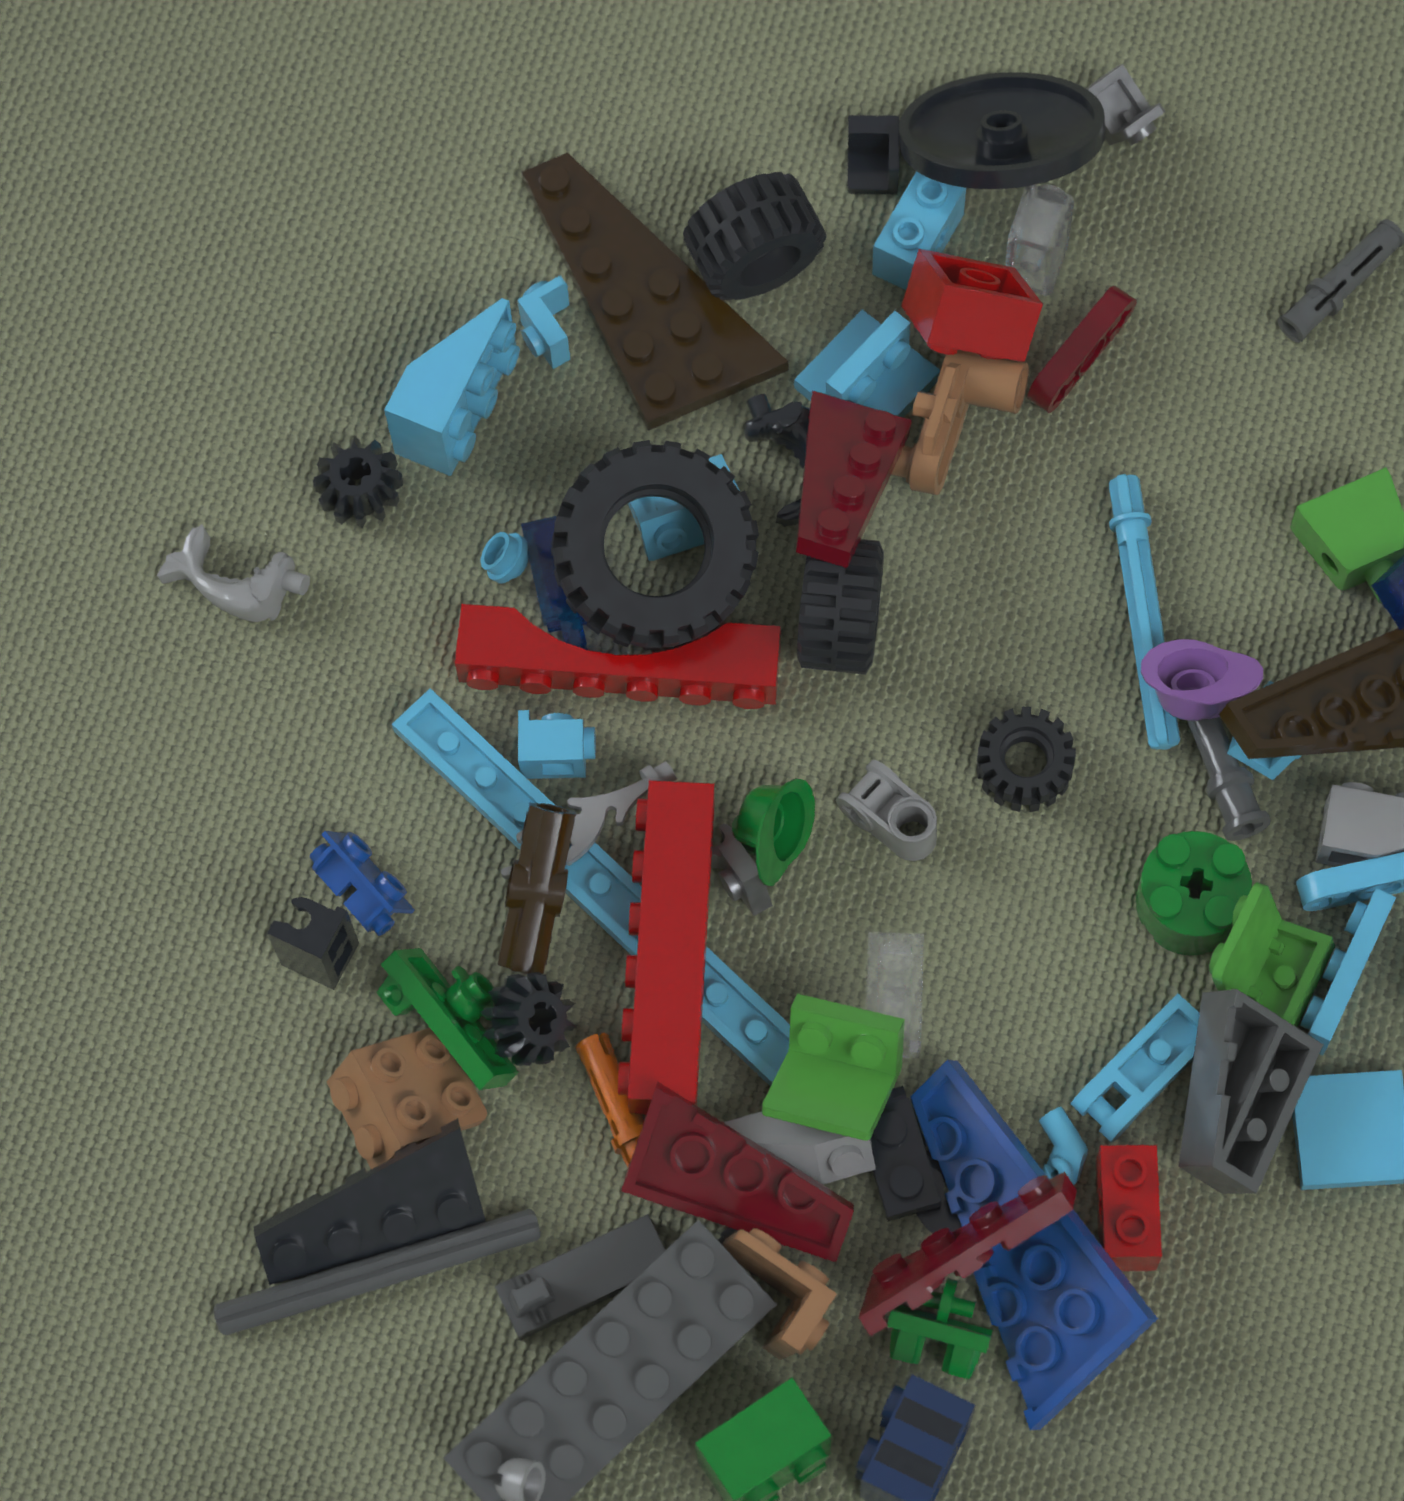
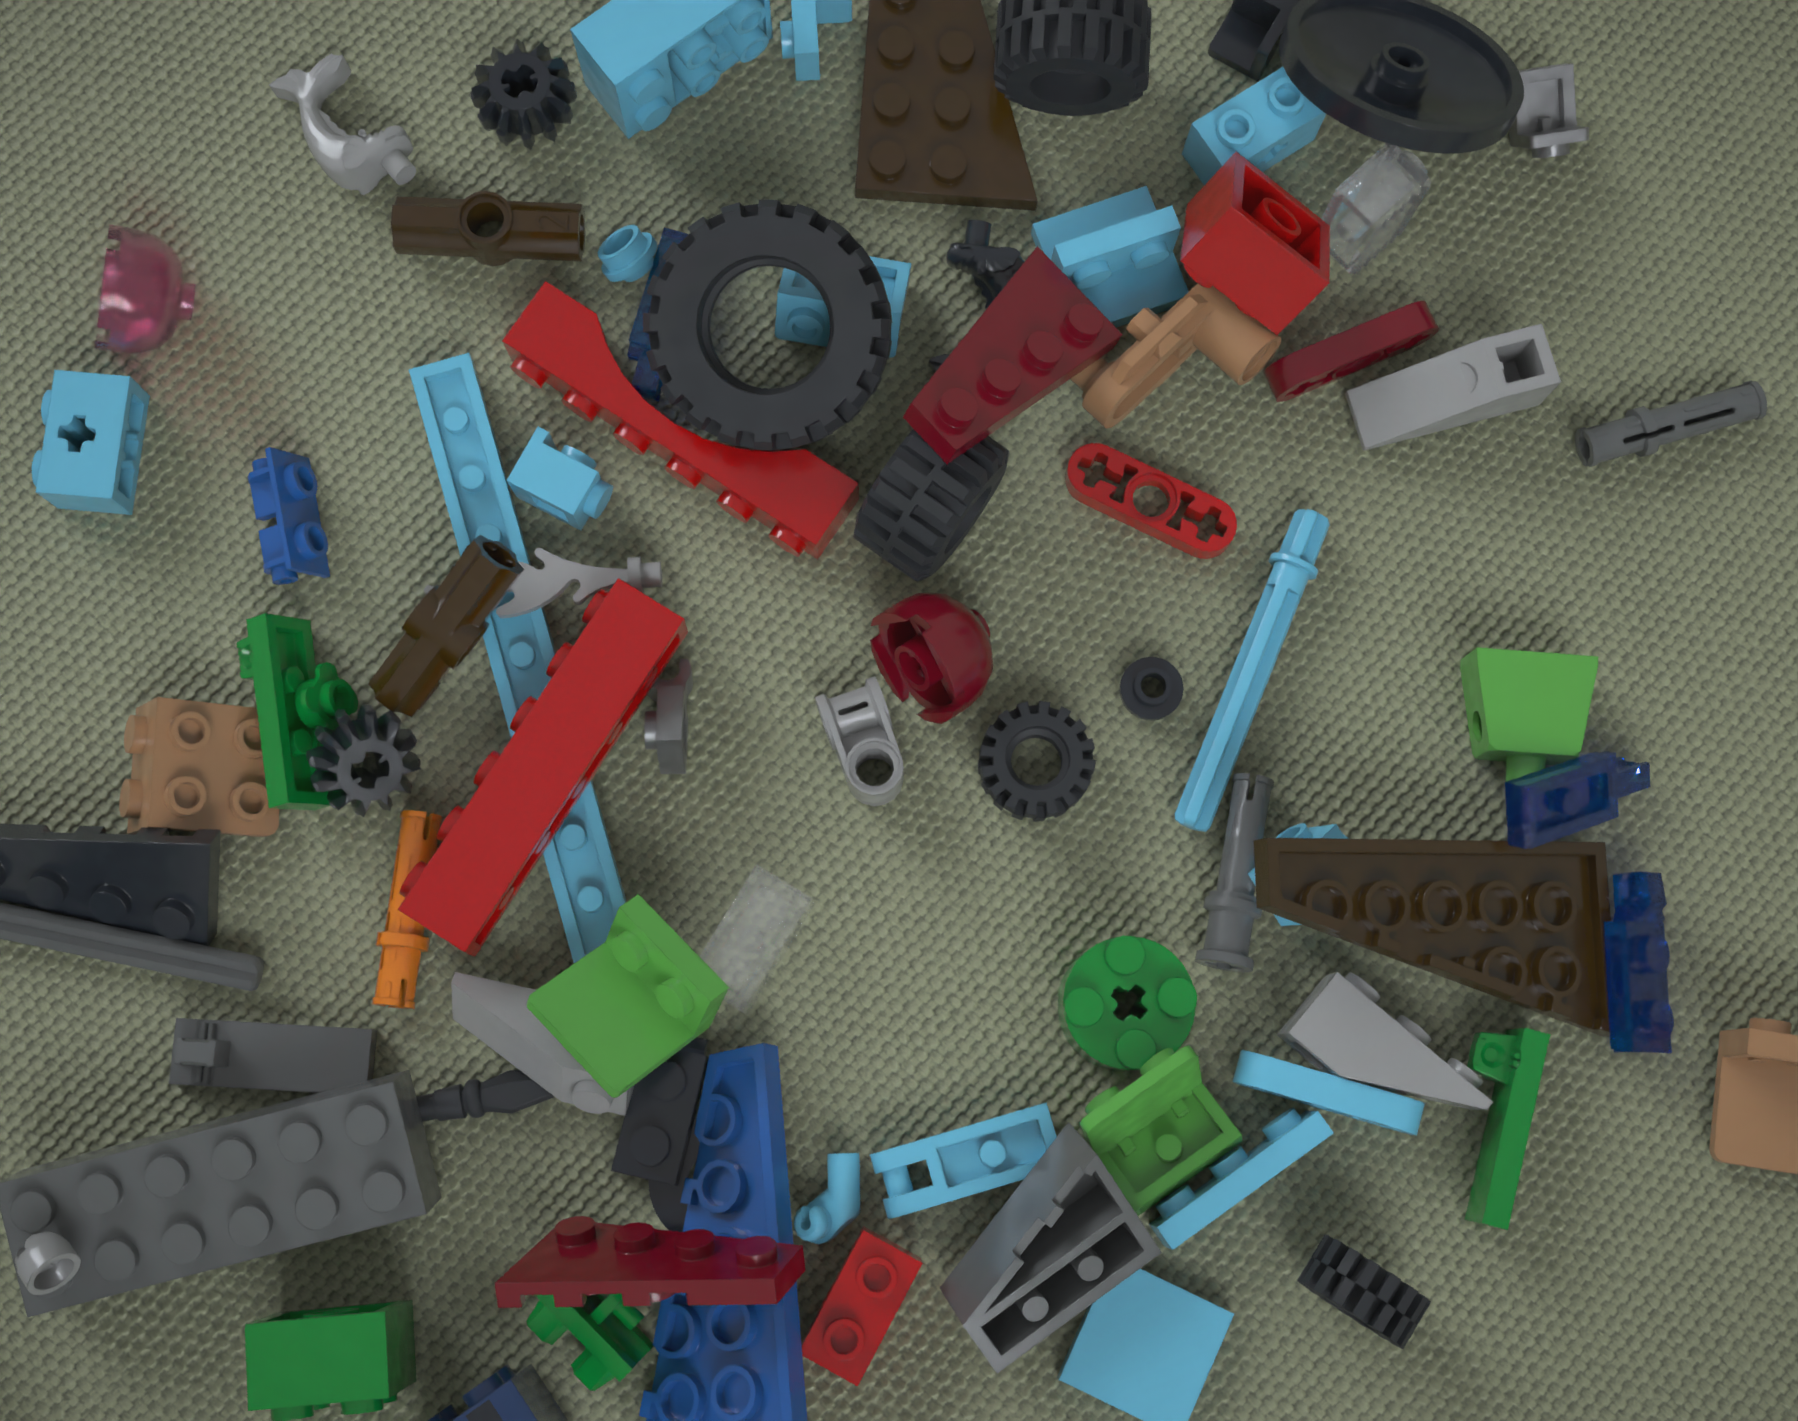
camera: 20 degrees right, 10 degrees up
black hinge [267,897,359,990] -> none
dark red wing [621,1082,854,1263] -> none
medium nougat bracket [722,1228,837,1360] -> none
green piece [732,778,815,886] -> none
medium lavender piece [1141,639,1264,721] -> none
none -> medium azure brick [32,370,150,515]
none -> clear pink cylinder [95,224,196,354]
none -> dark brown piece [391,191,586,267]
none -> dark red cylinder [870,592,993,724]
none -> red beam [1065,443,1237,559]
none -> black plate [1119,657,1184,721]
none -> light grey slope [1345,324,1561,451]

